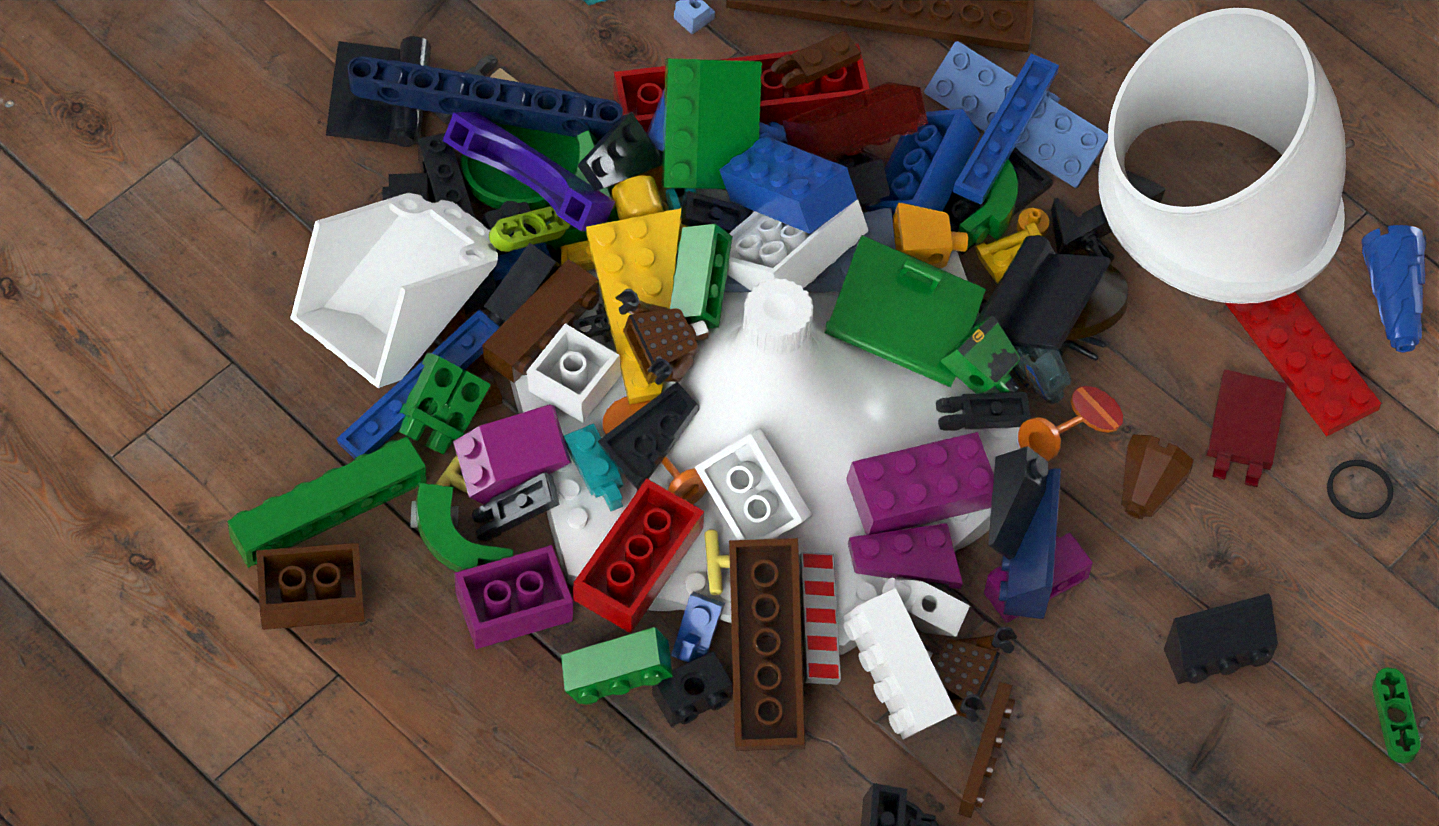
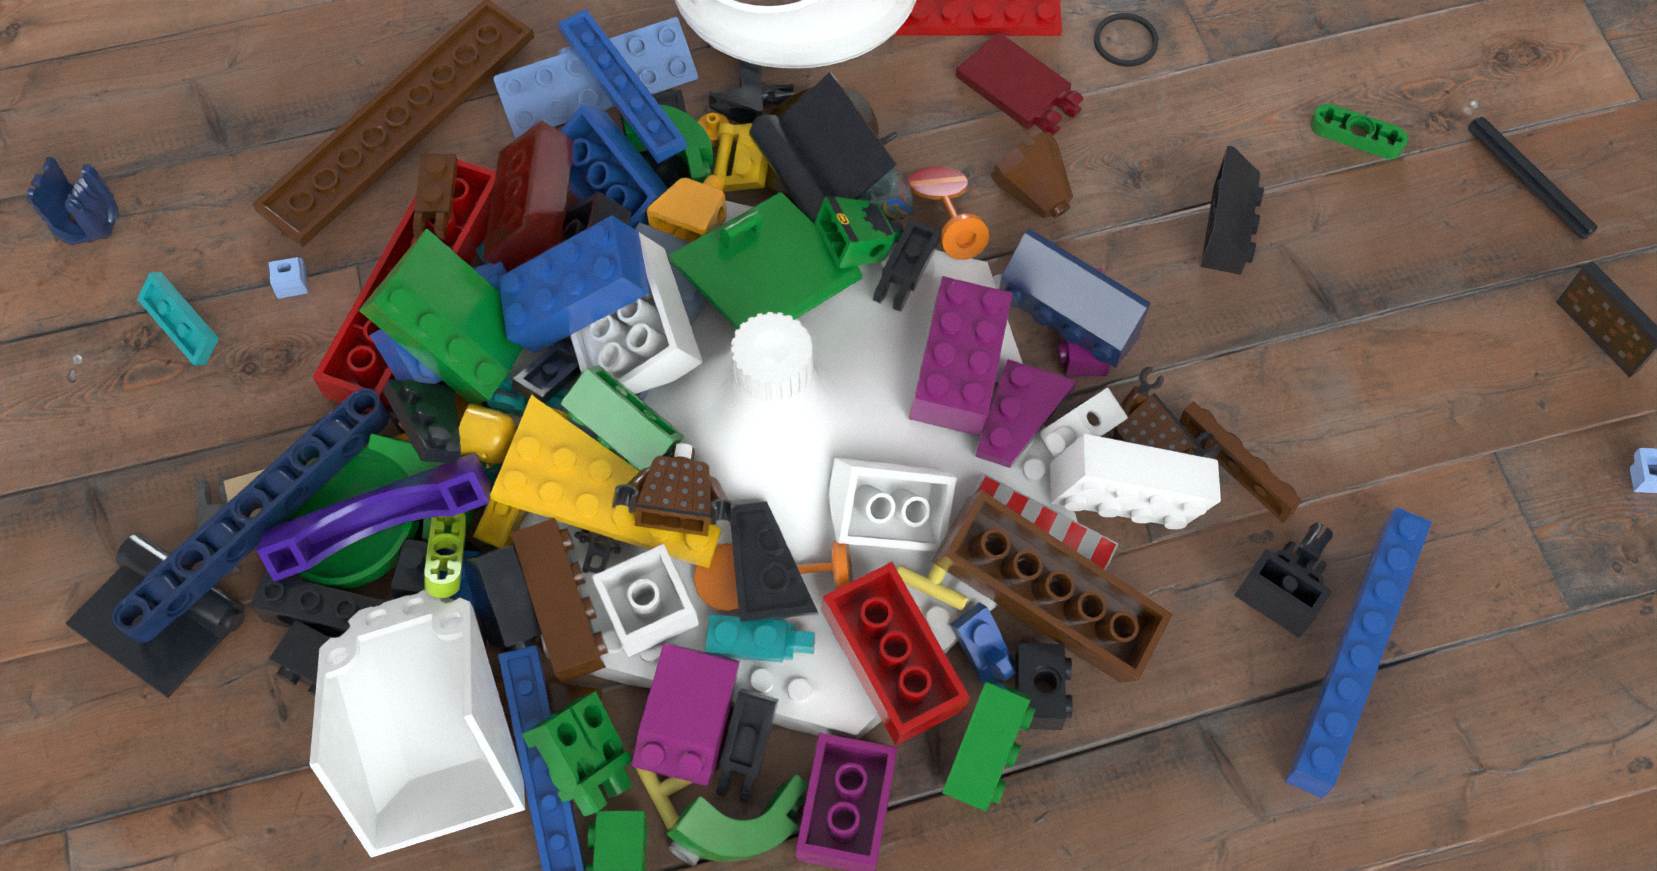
camera: 55 degrees left, 5 degrees up
black slope [988,446,1048,559] -> none

